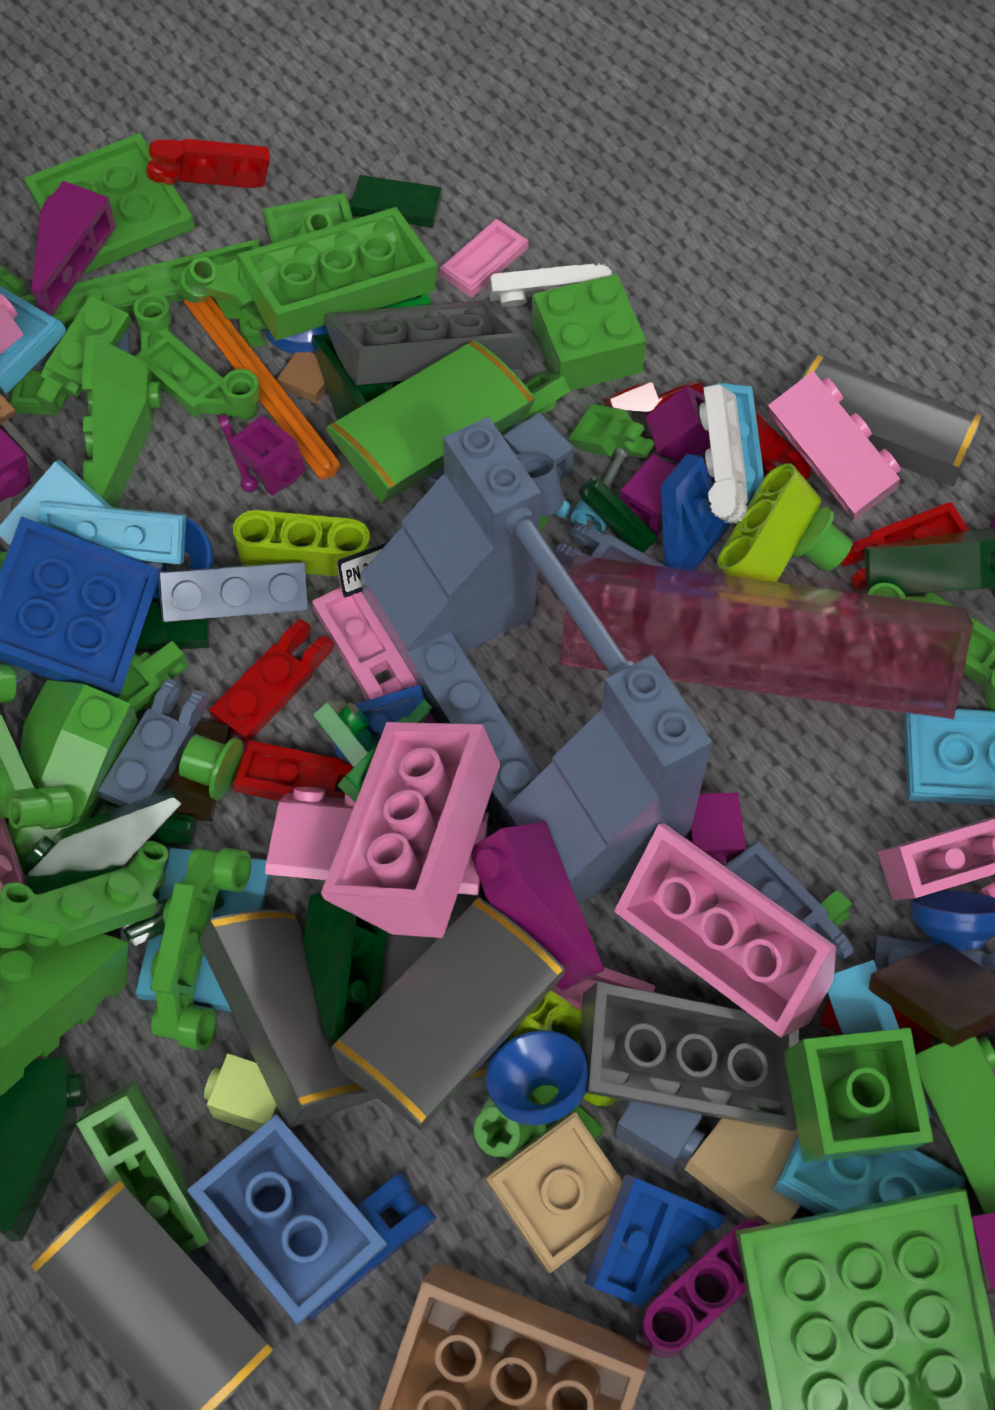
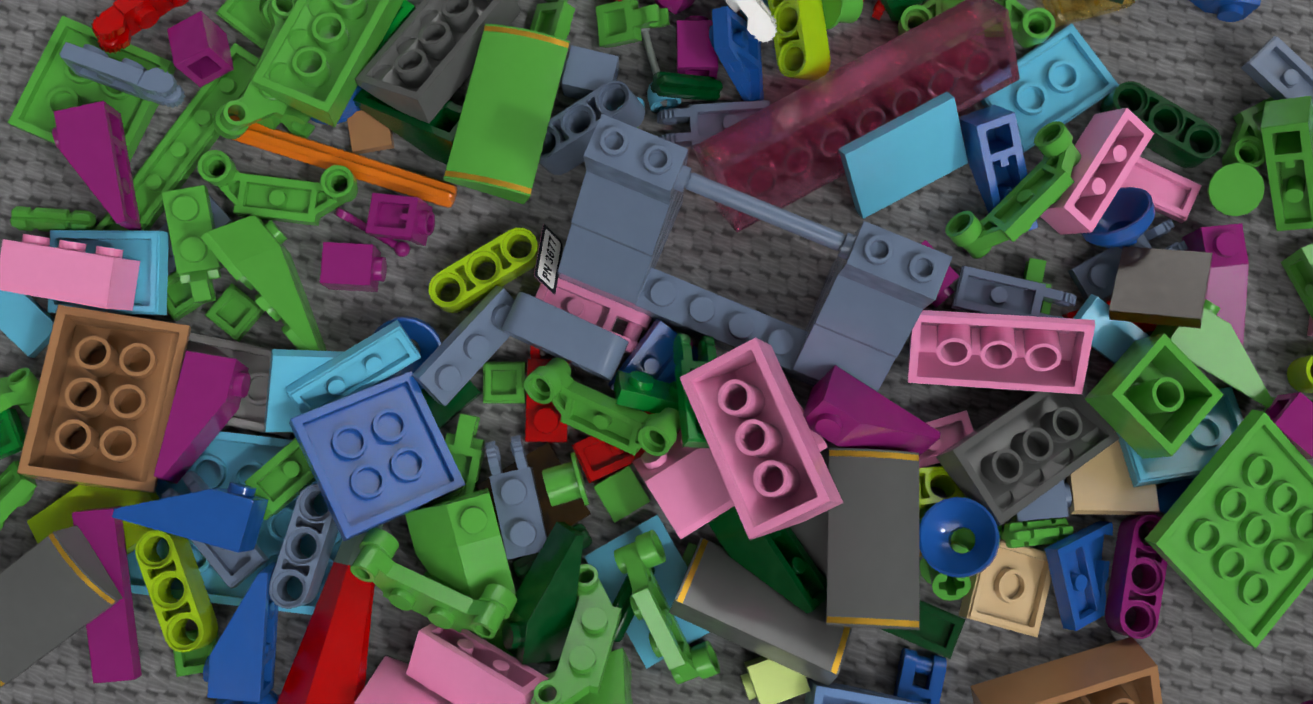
camera: 40 degrees left, 20 degrees up
none -> sand blue hinge [59,42,186,108]
none -> magenta brick [167,11,234,87]
none -> bright green tile [205,283,264,342]
none -> magenta brick [320,242,387,292]
none -> bright green tile [483,362,526,404]
none -> sand blue beam [501,292,629,381]
none -> bright green plate [524,357,681,456]
none -> bright green tile [594,466,650,523]
none -> medium azure tile [839,92,968,219]
none -> dark green tile [881,600,966,659]
none -> bright green plate [945,121,1081,259]
none -> blue slope [959,105,1038,231]
none -> bright green axle [1000,517,1074,548]

